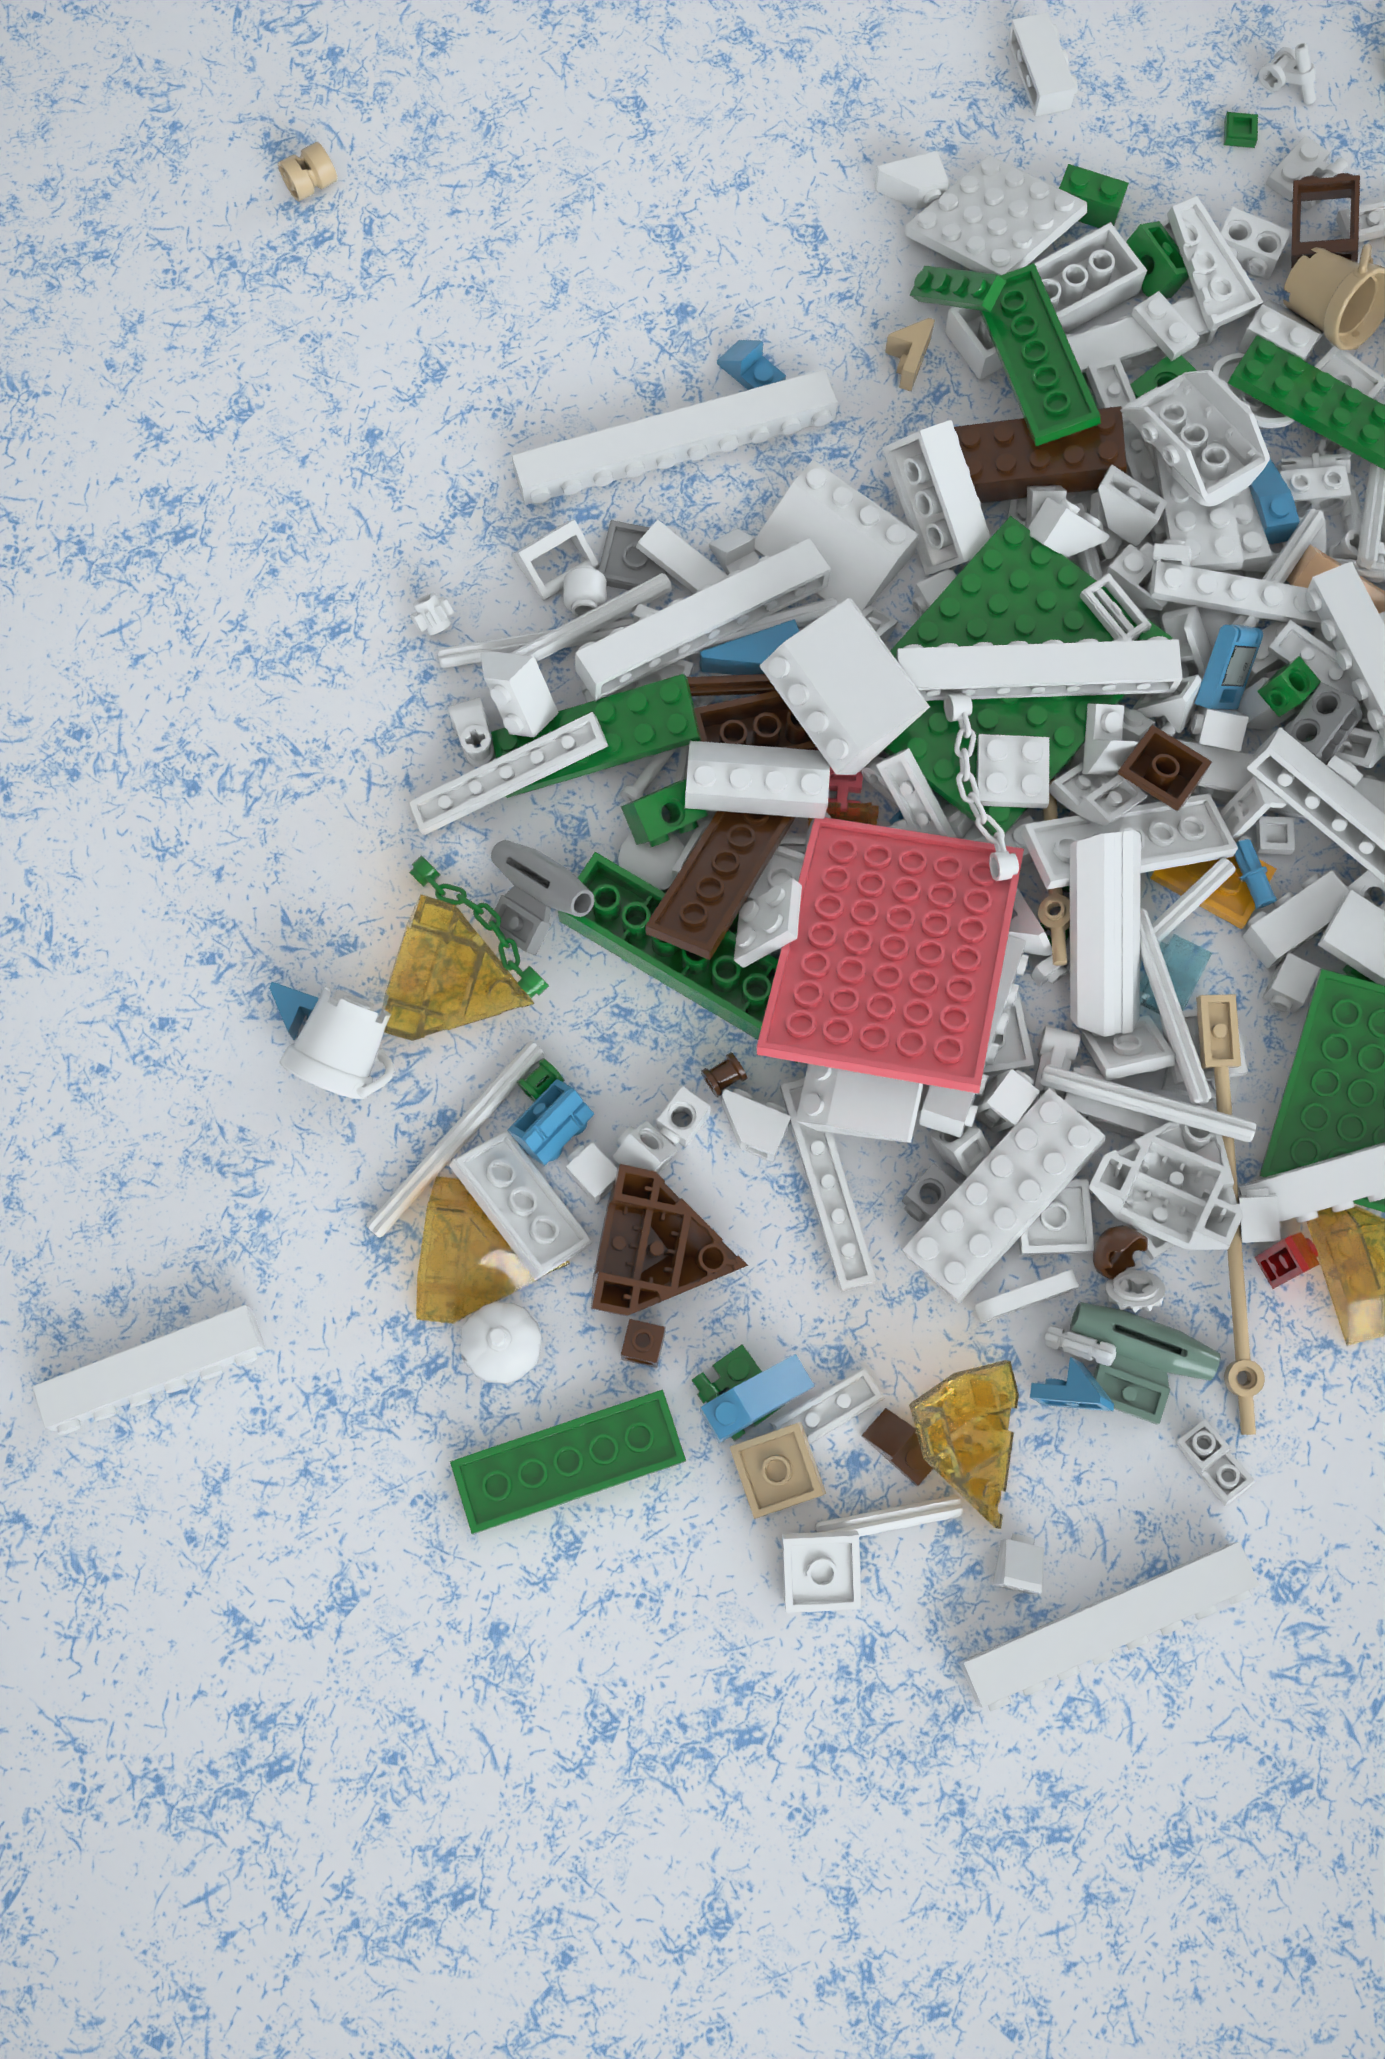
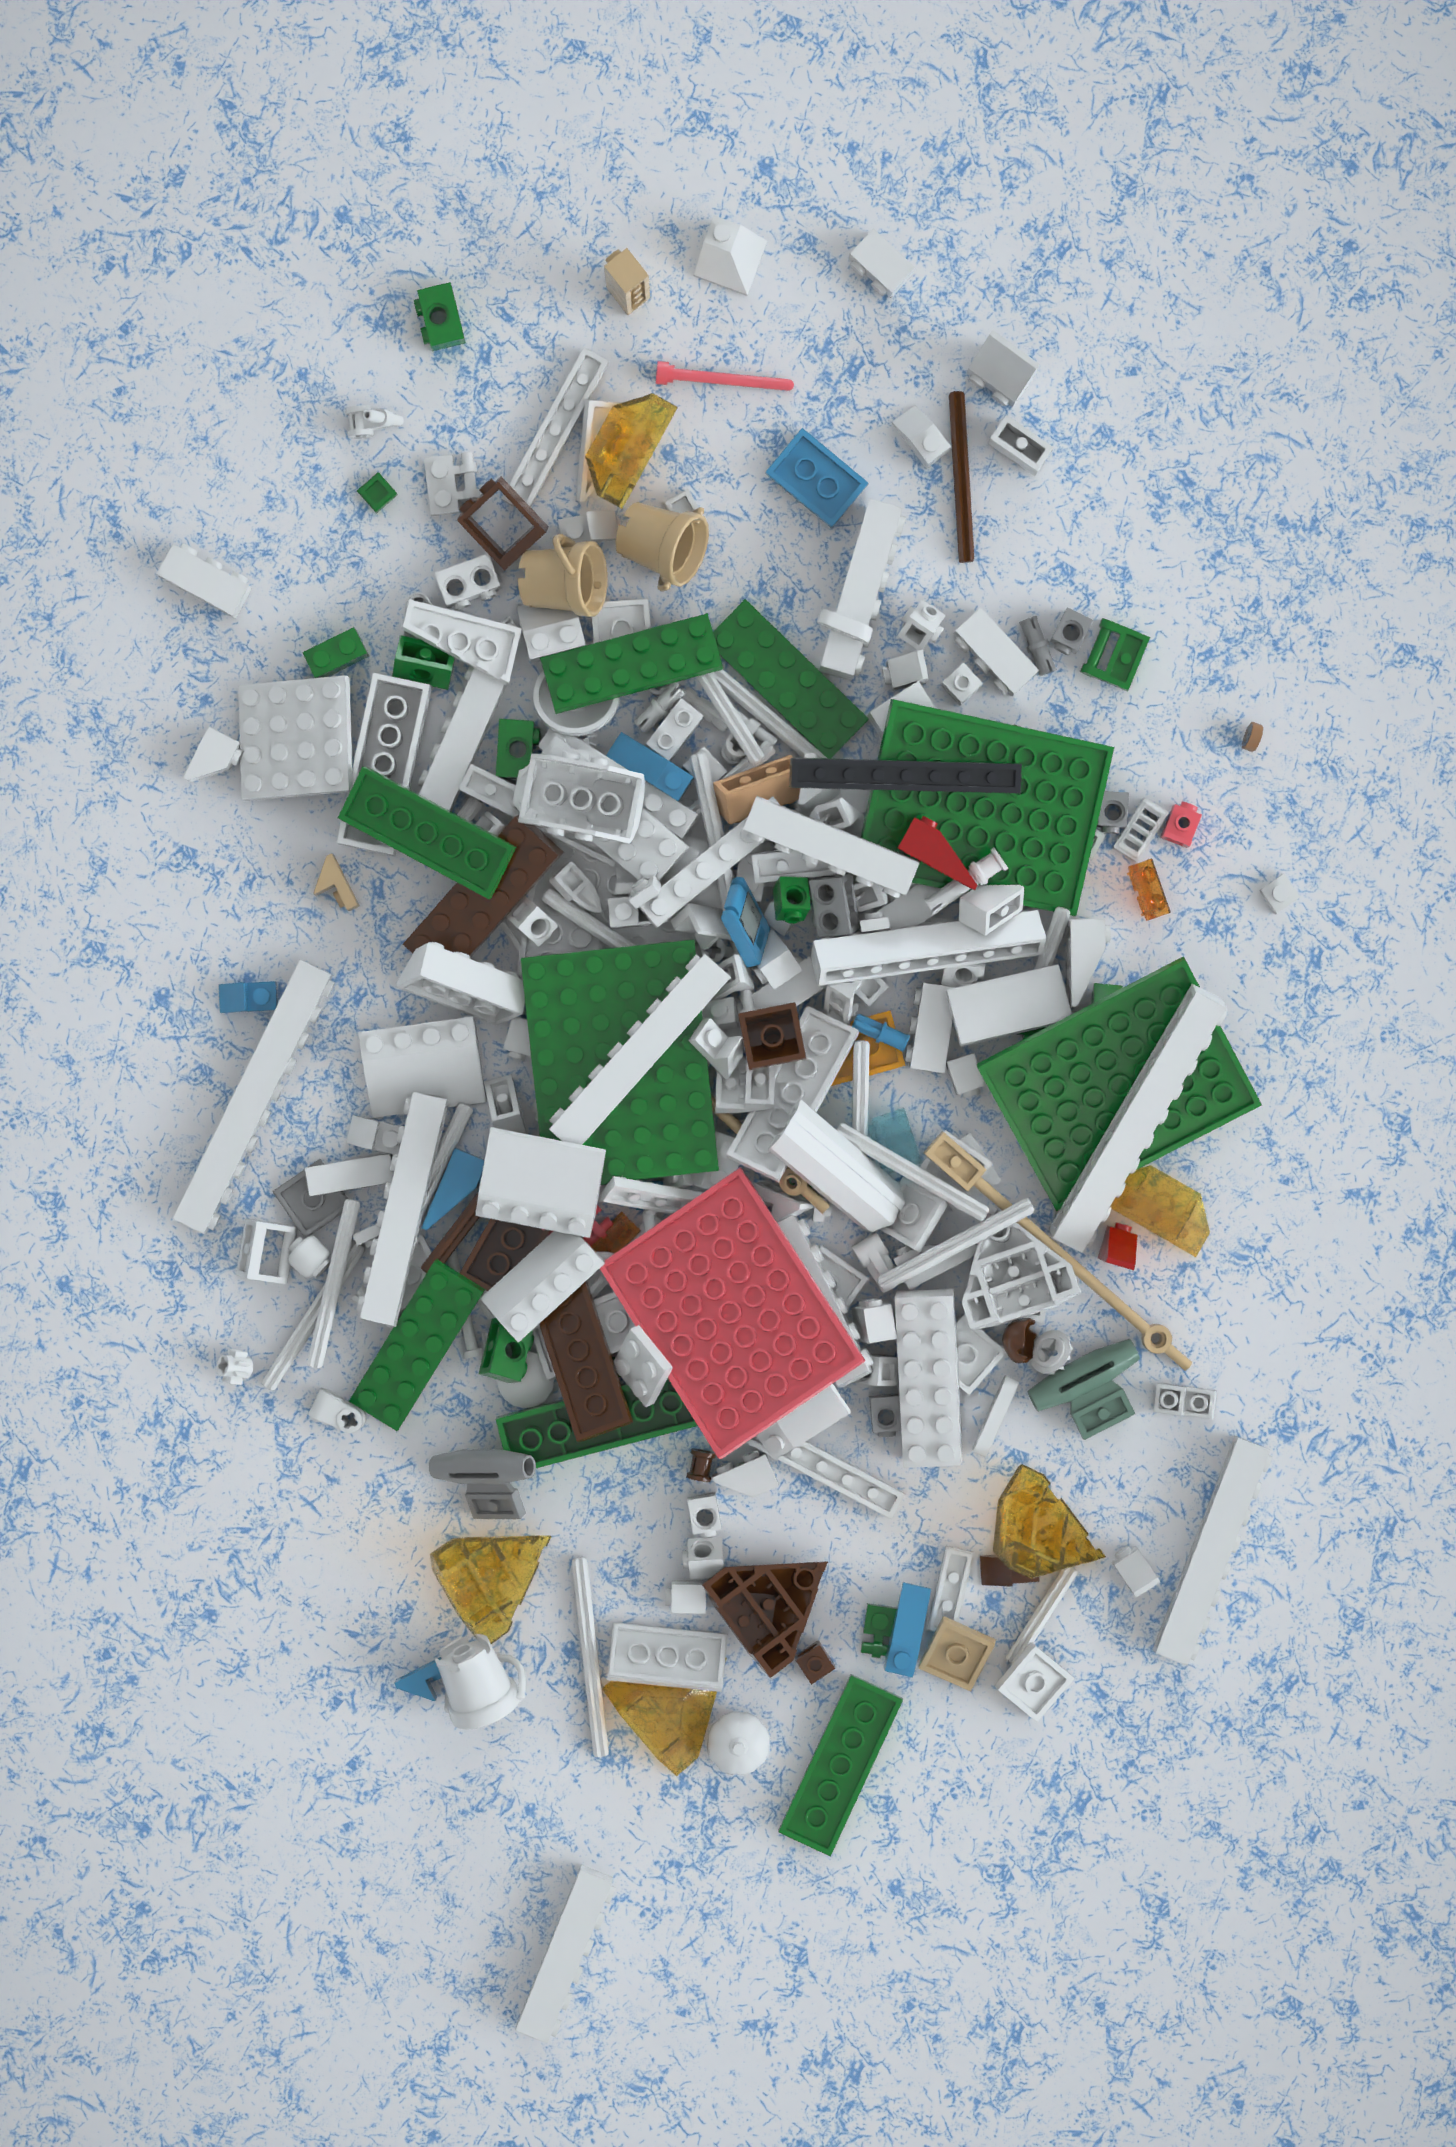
camera: 45 degrees left, 15 degrees up
white plate [409,712,608,835] -> none
green piece [409,855,549,998] -> none
white slope [480,651,559,737] -> none
dark azure brick [507,1079,594,1166] -> none
green bush [517,1058,565,1102] -> none
green plate [910,266,1006,312] -> none
white piece [944,692,1019,881] -> none
white plate [976,734,1049,809] -> none
white slope [1028,497,1110,558] -> none
dark azure slope [1030,1357,1114,1411] -> none
white axle [1044,1326,1116,1366] -> none
white tile [1080,573,1152,641] -> none
white slope [1098,465,1167,547] -> none
white plate [1131,291,1200,361] -> none
white brick [1238,1188,1281,1243] -> none

